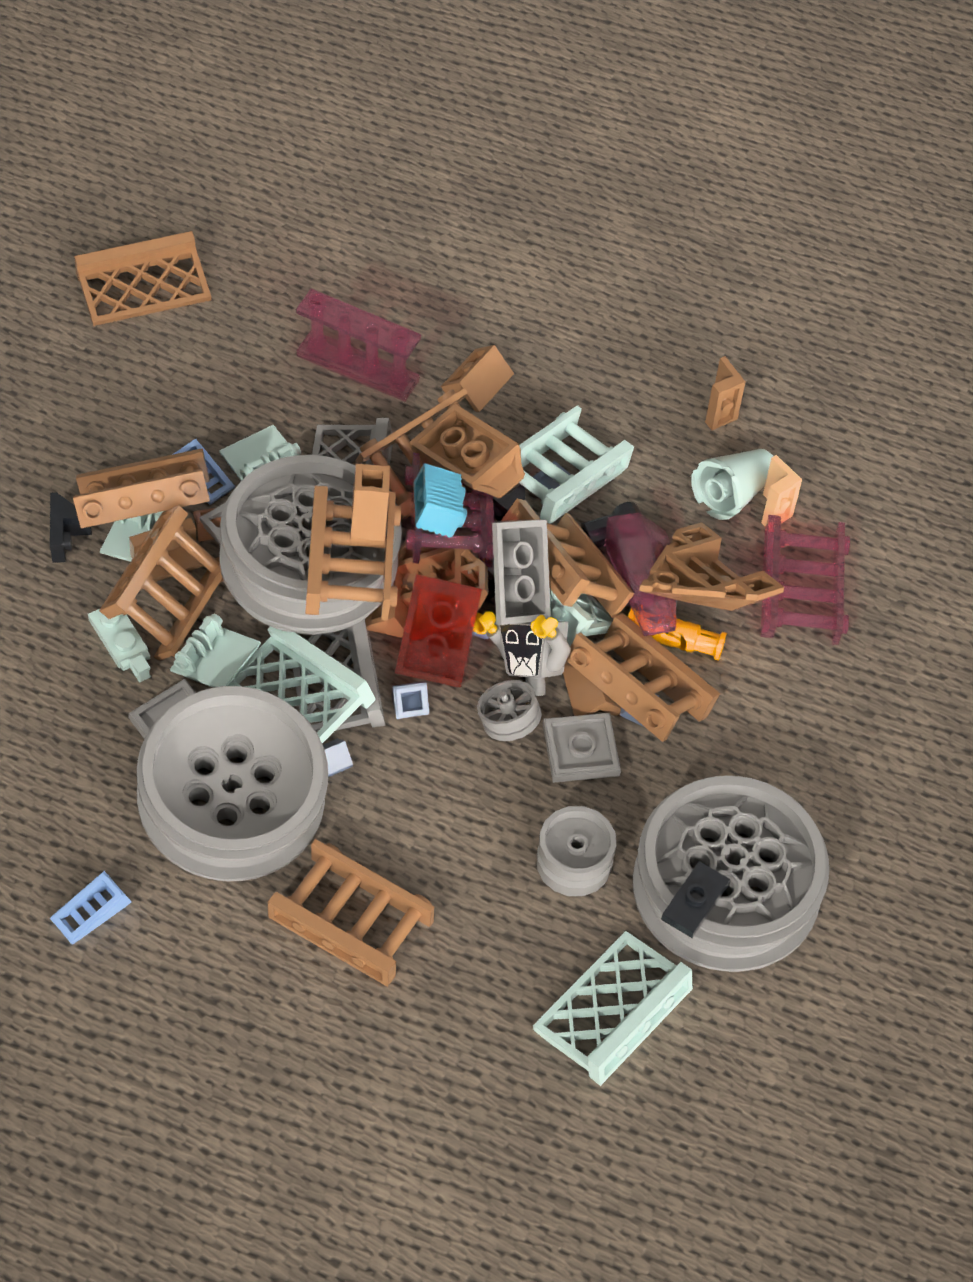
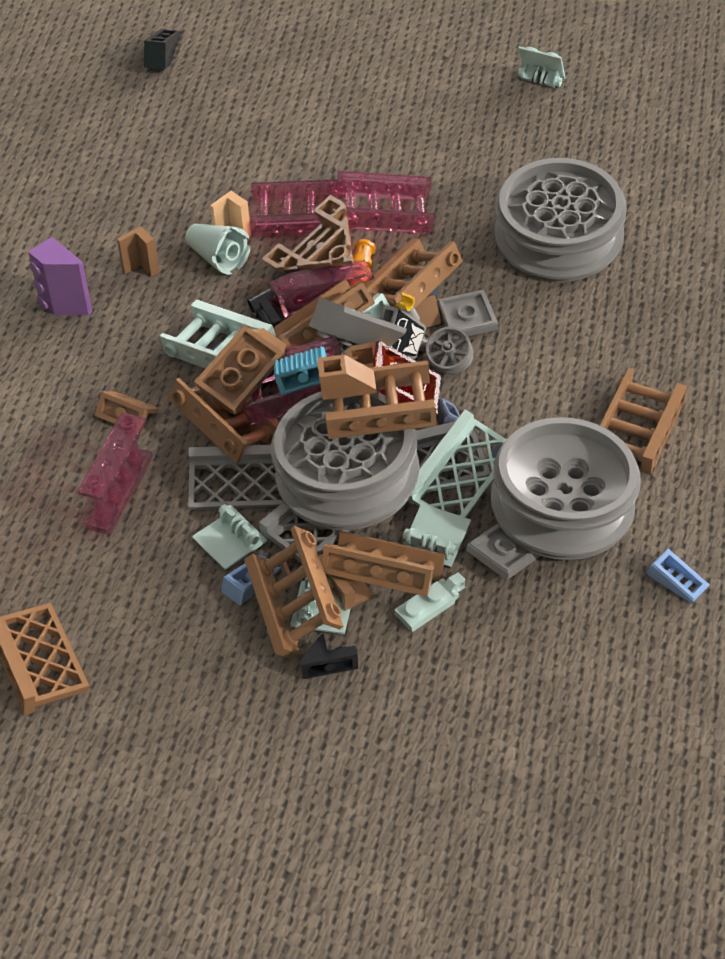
camera: 90 degrees left, 5 degrees down
light aqua fence [533,931,693,1086] -> none
light grey wheel [536,806,616,896] -> none
black plate [661,861,730,938] -> none
none -> medium lavender slope [28,237,92,315]
none -> clear pink fence [335,171,436,233]

